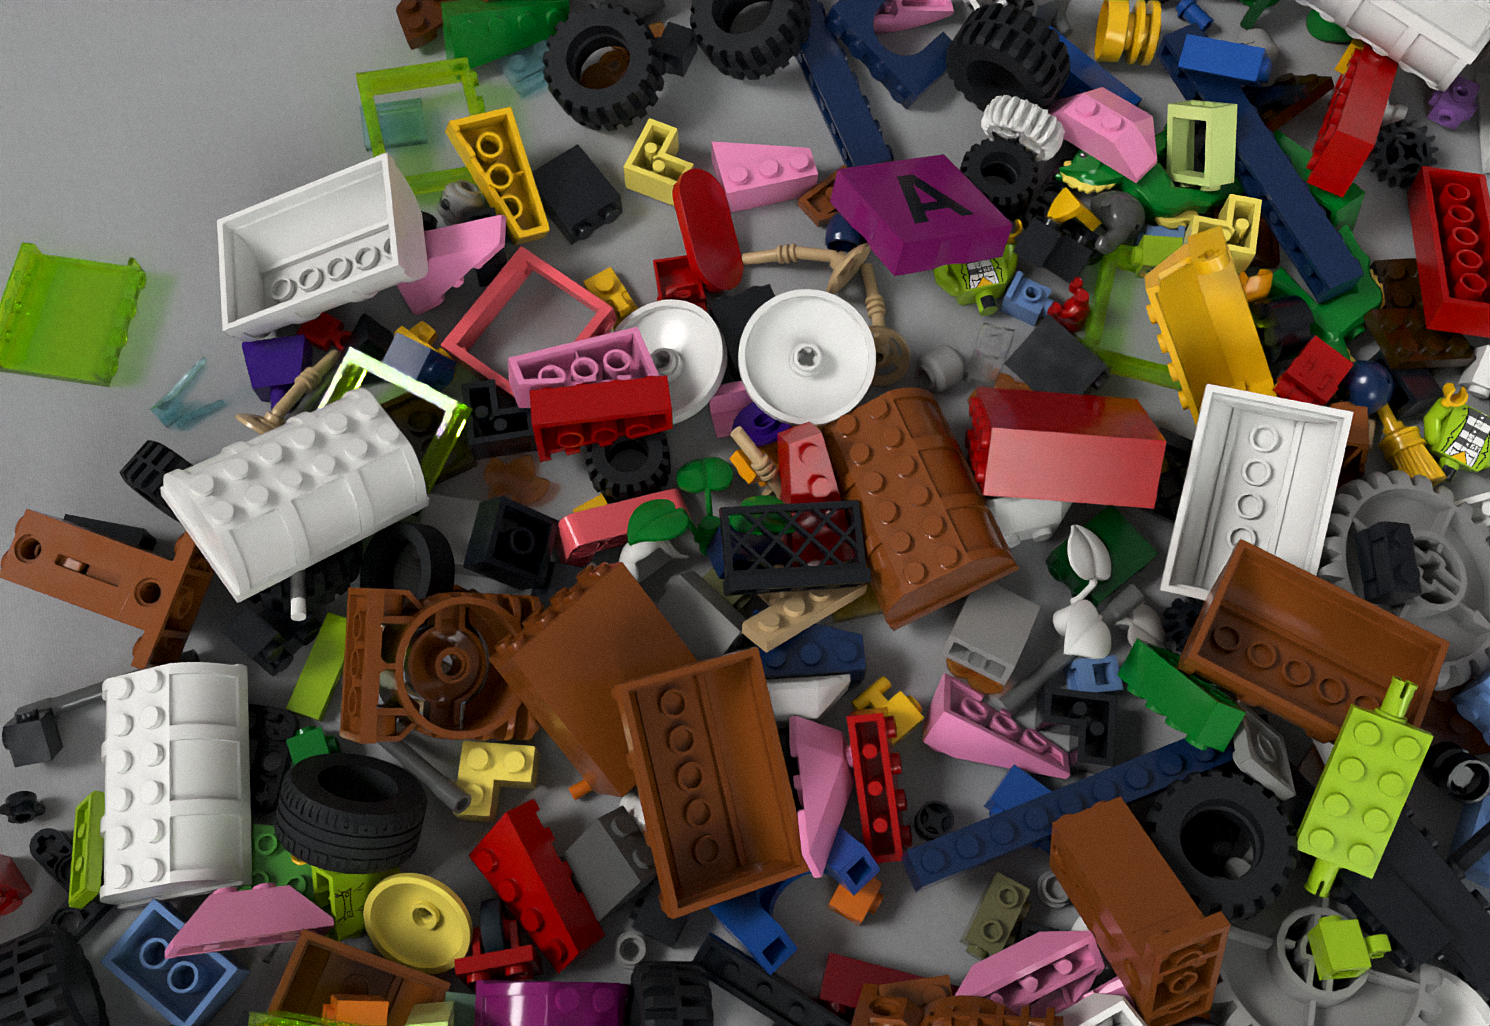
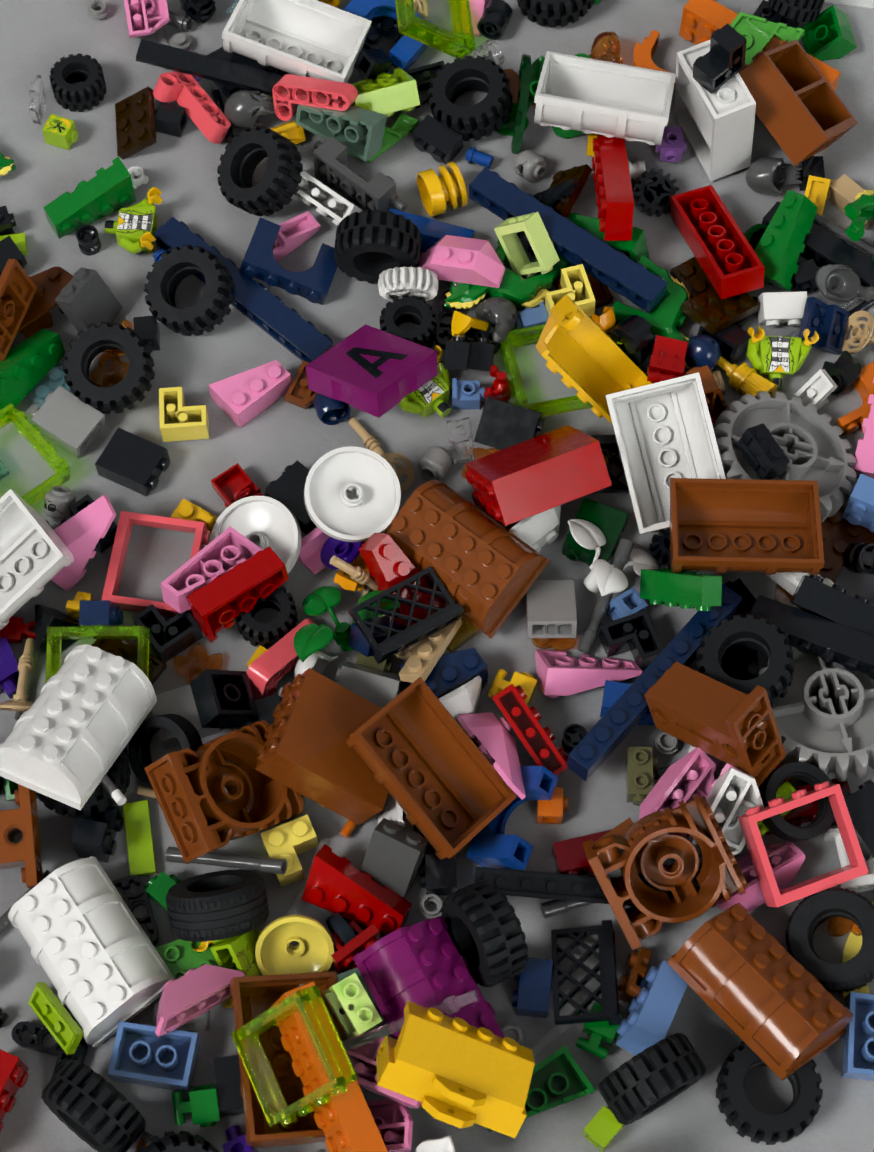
camera: 25 degrees left, 5 degrees down
yellow wedge [445,106,550,246] -> none
red tile [672,168,744,294] -> none
tan dish [742,243,871,295] -> none
lime brick [1131,235,1183,278] -> none
blue arch [1178,34,1273,87] -> none
light grey hinge [1232,700,1296,801] -> none
lime plate [1296,676,1434,898] -> none
lime brick [1307,915,1392,980] -> none
none -> light grey brick [31,386,105,458]

